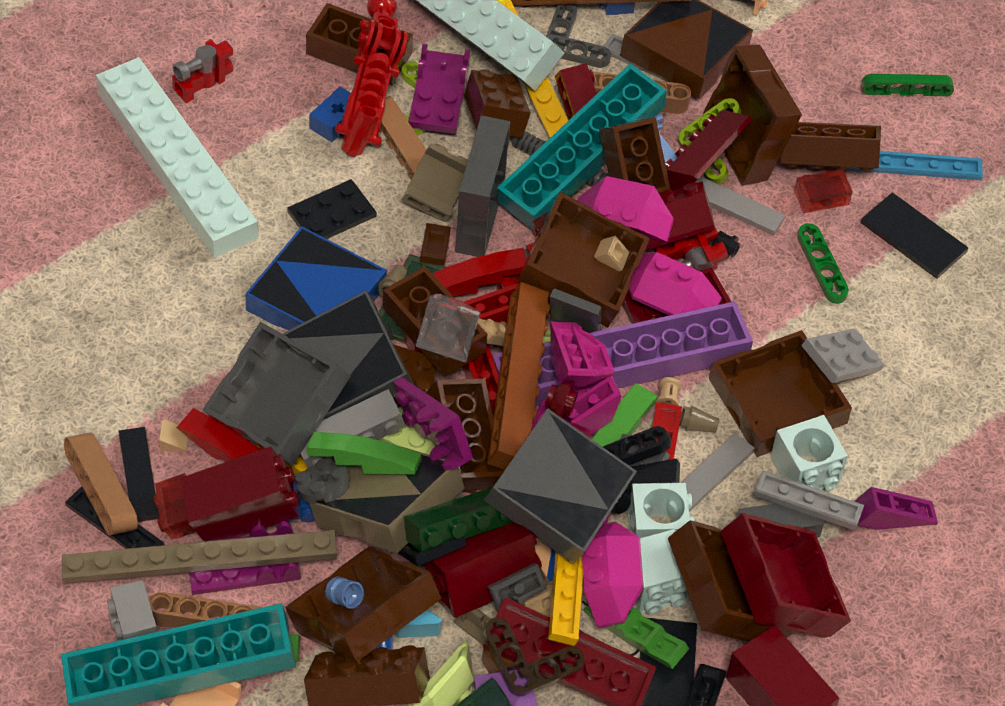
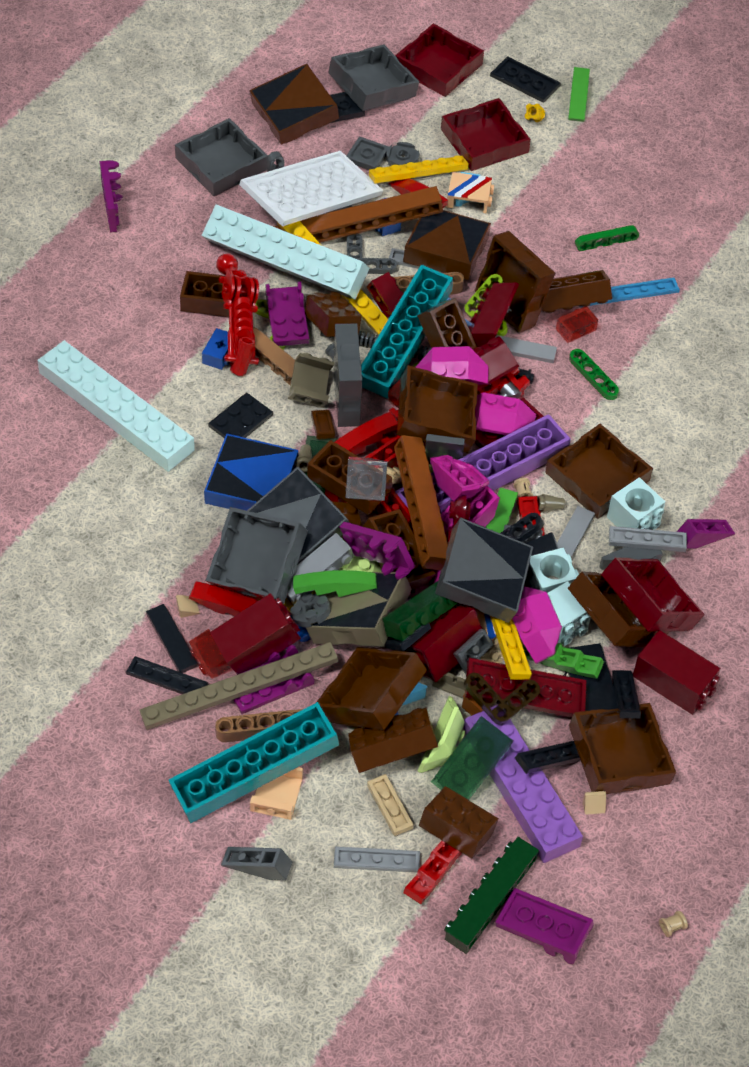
camera: 15 degrees left, 0 degrees up
medium nougat beam [64,432,138,535] -> none
light grey brick [107,580,157,641] -> none
red hips [172,39,233,103] -> none
medium blue wheel [325,576,364,609] -> none
tan slope [594,236,630,271] -> none
light grey plate [801,329,885,383] -> none
black tile [861,192,969,279] -> none

